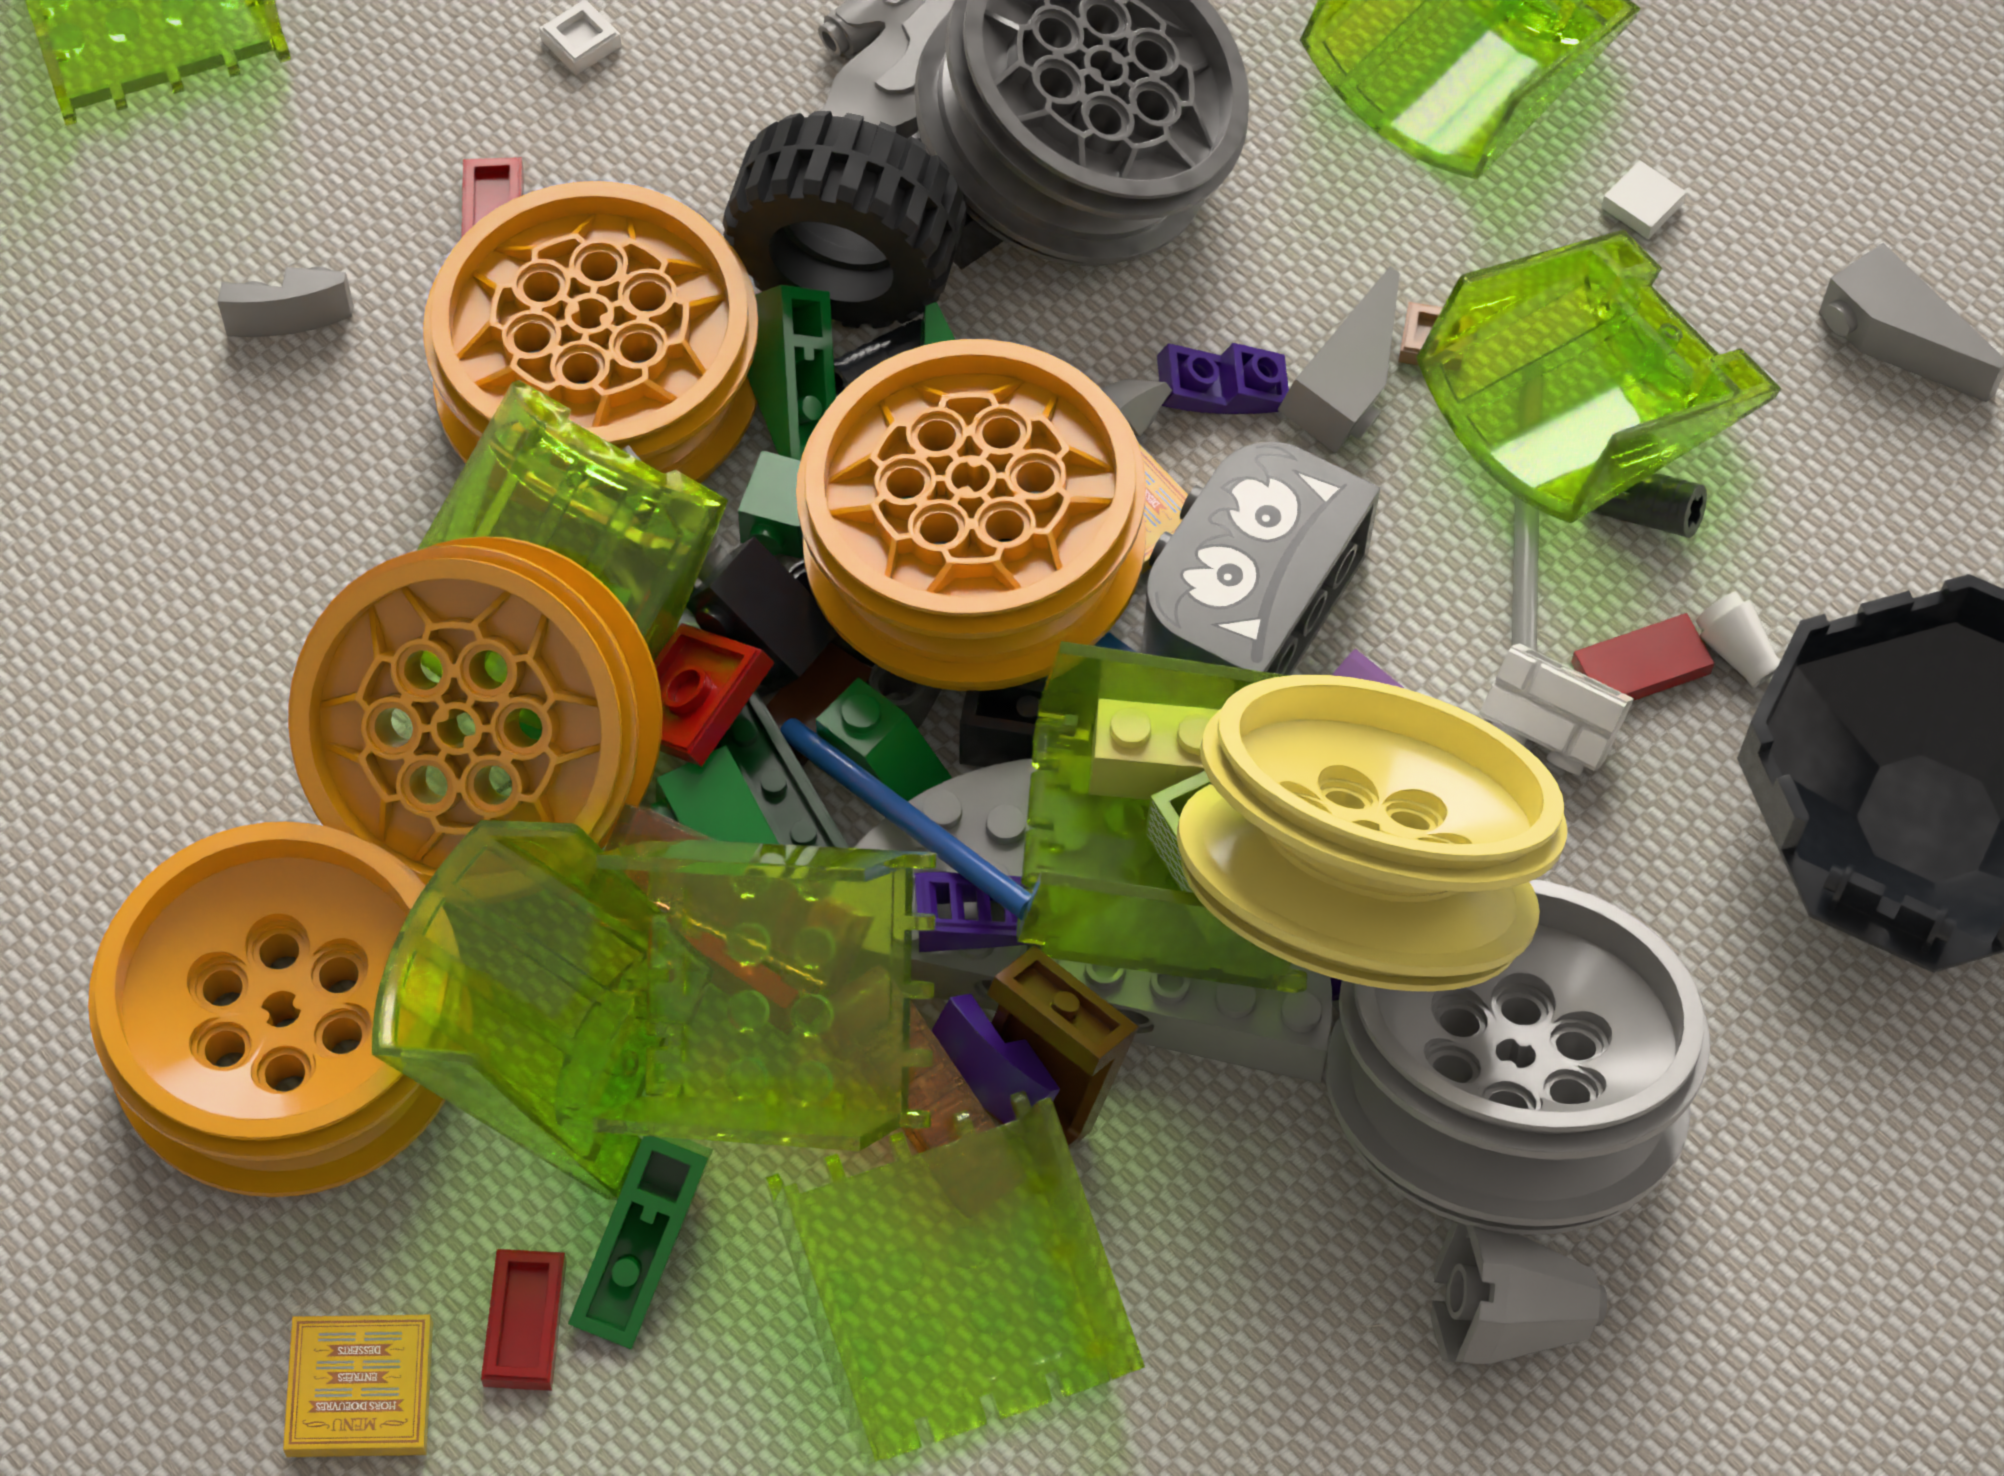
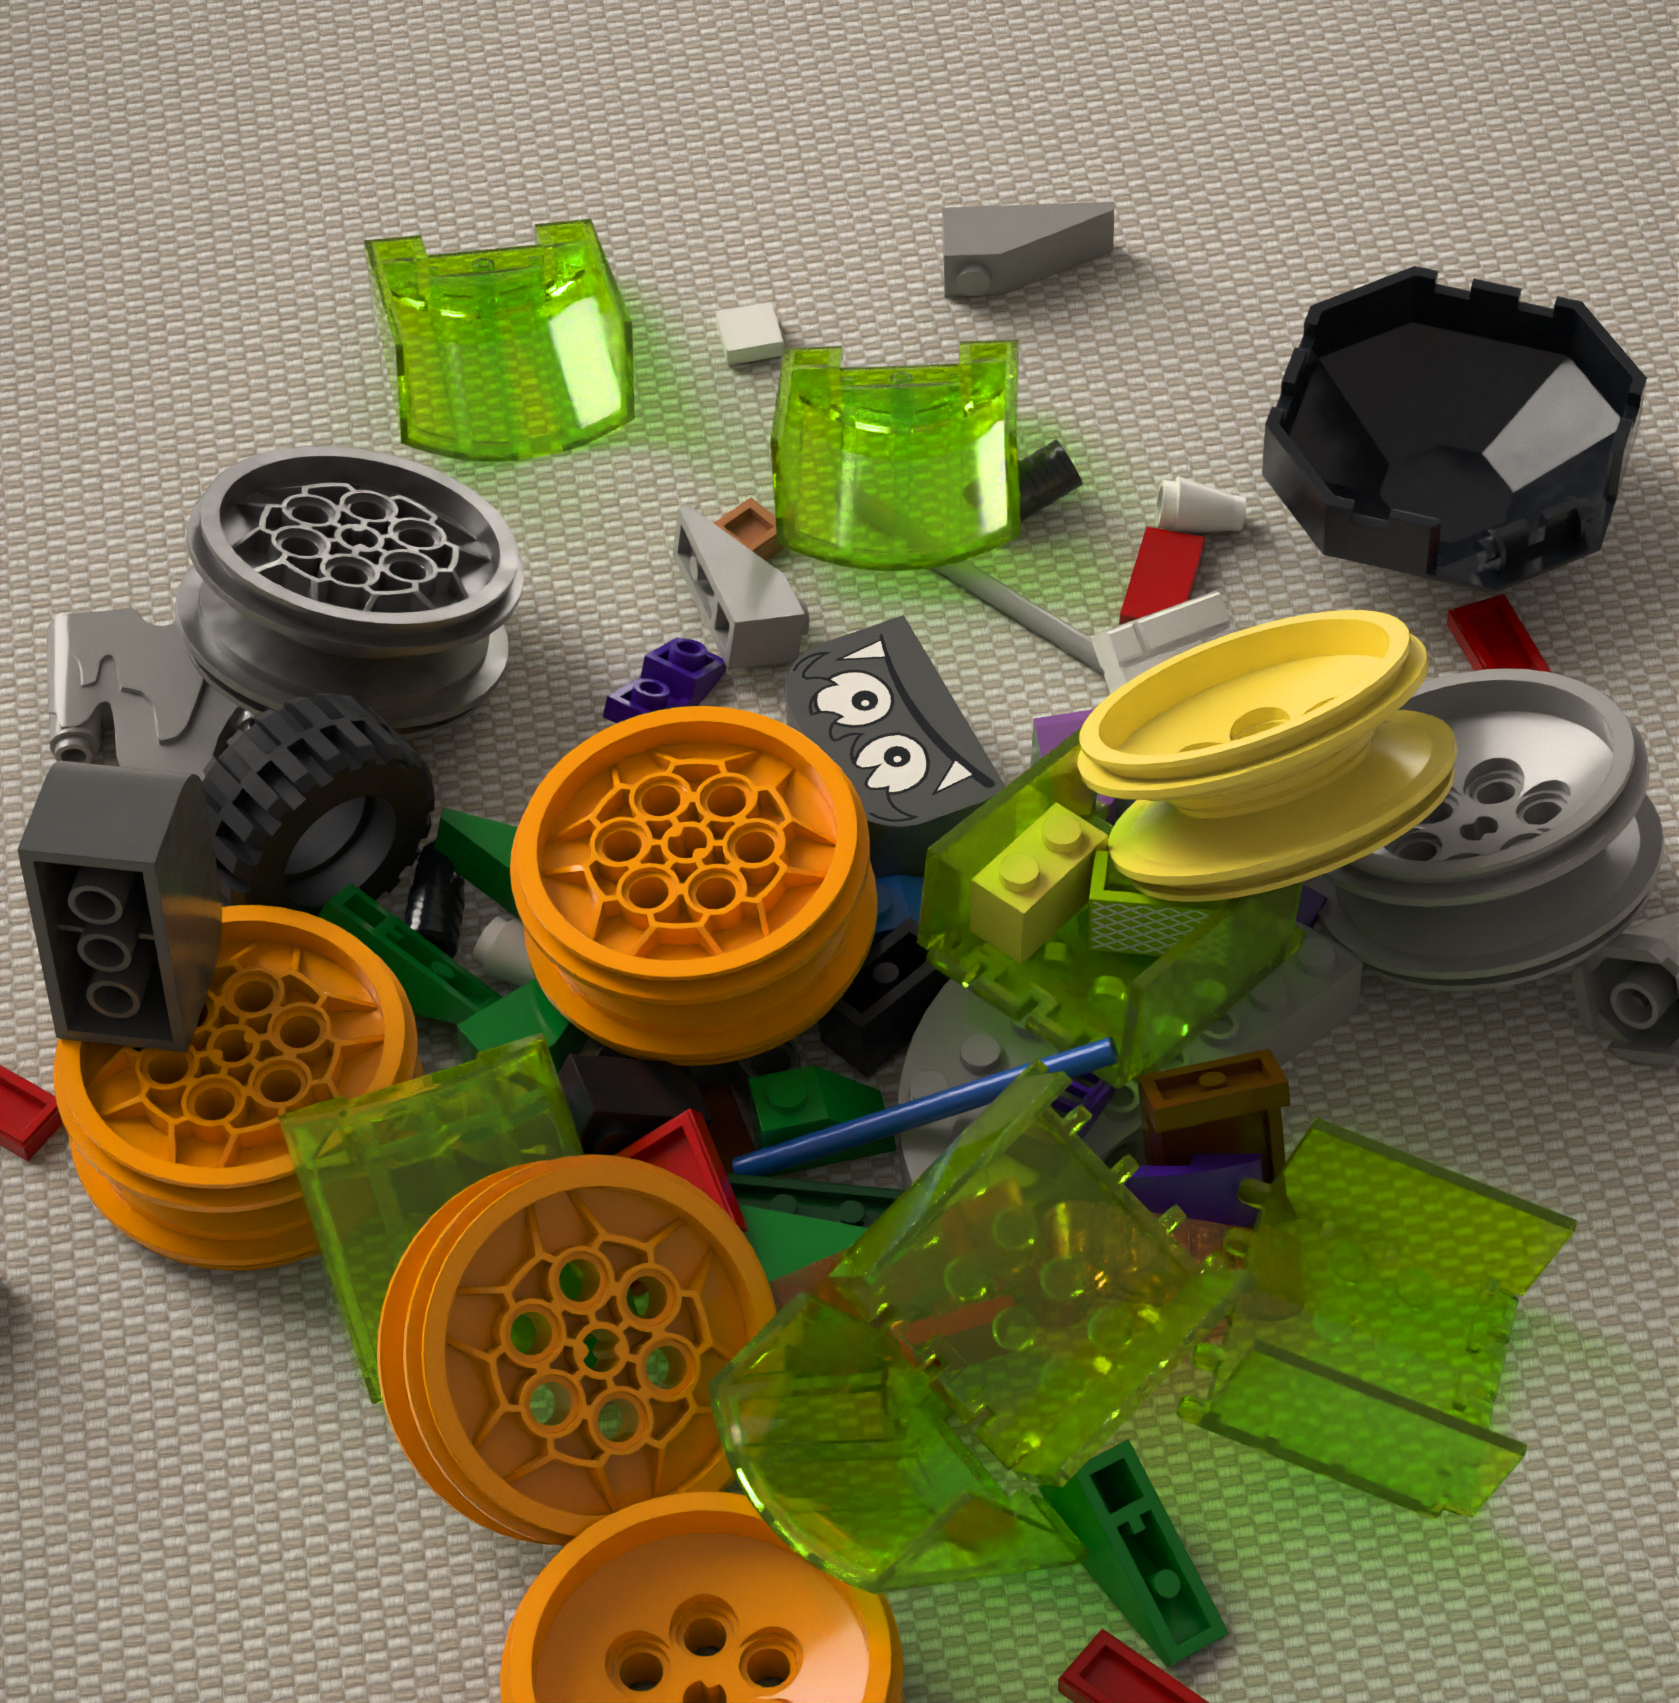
camera: 50 degrees left, 10 degrees down
none -> dark grey brick [17,761,222,1052]
none -> red tile [1447,594,1552,673]

